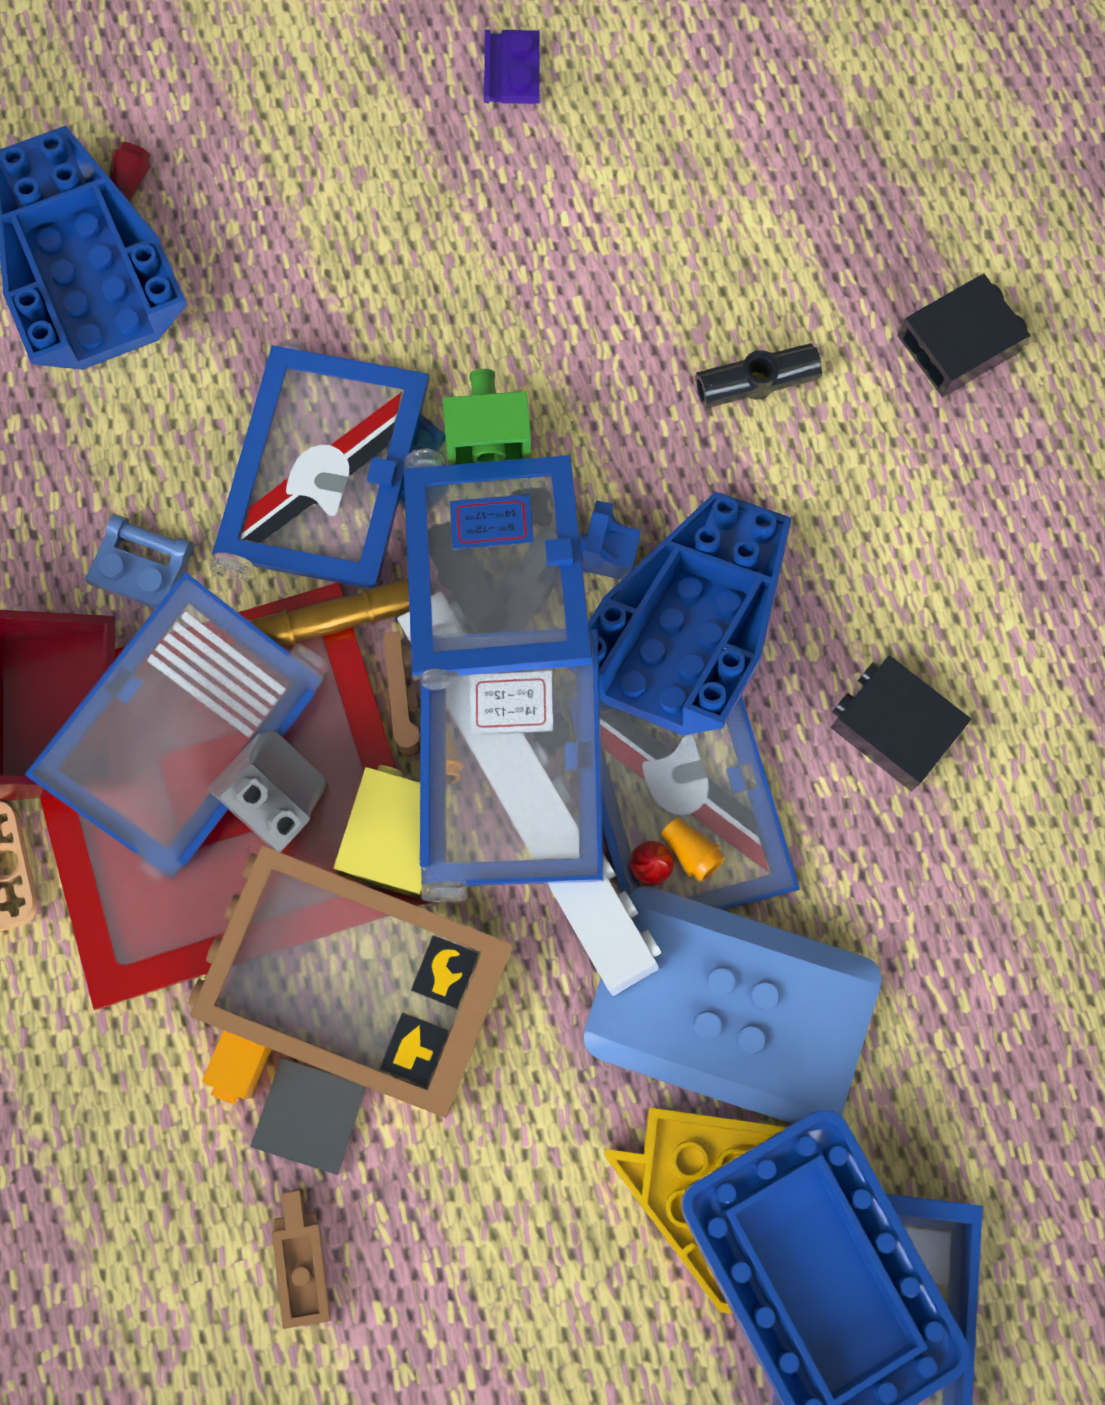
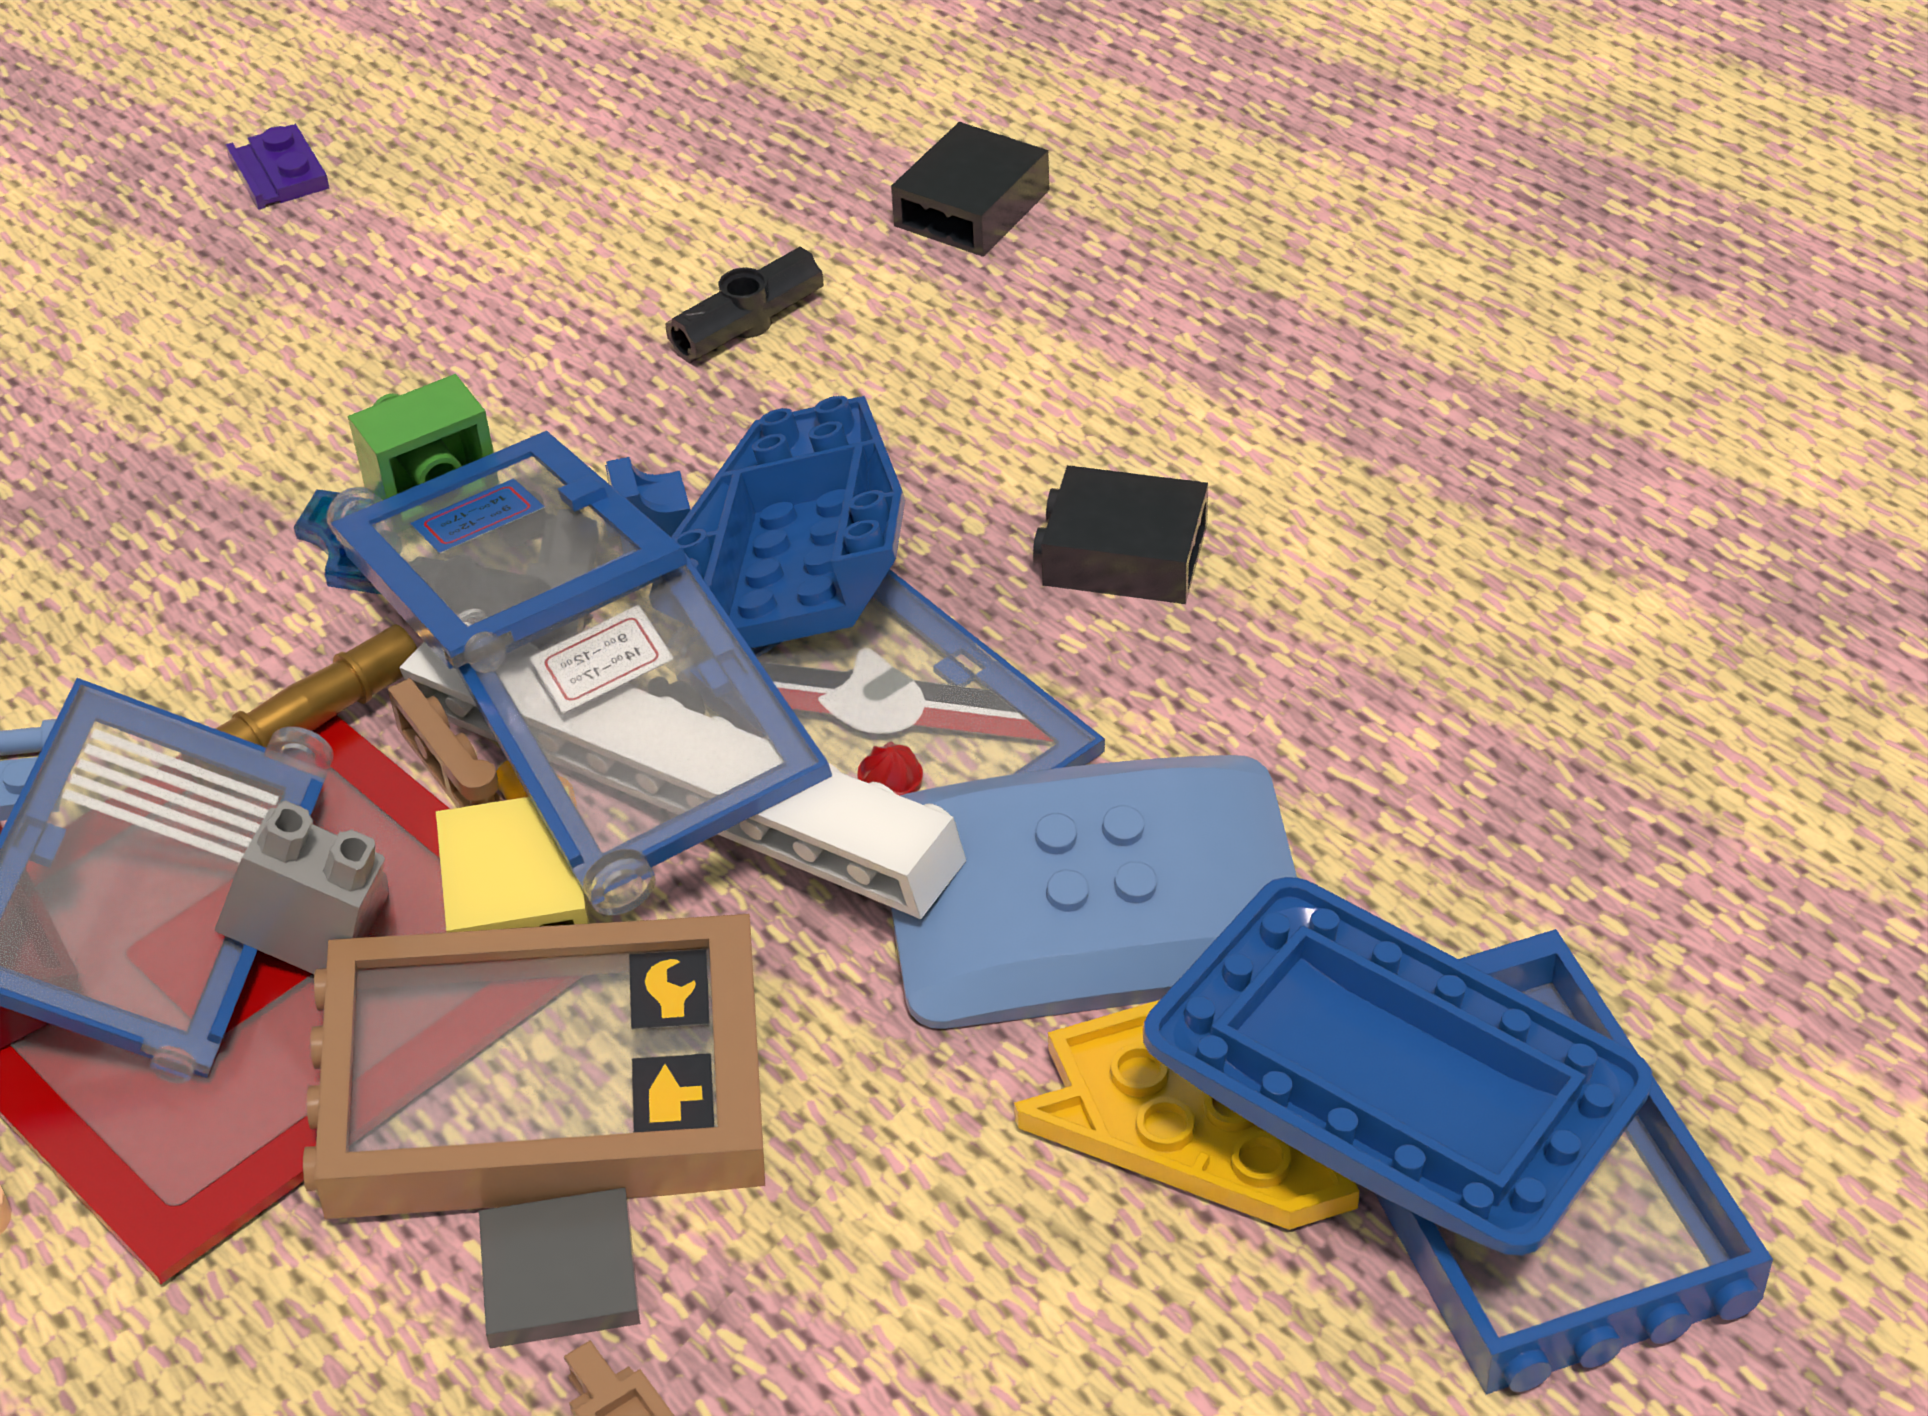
camera: 20 degrees left, 30 degrees down
light orange brick [201,1030,272,1104] -> none
door [210,339,430,589] -> none
light orange cone [661,817,726,882] -> none

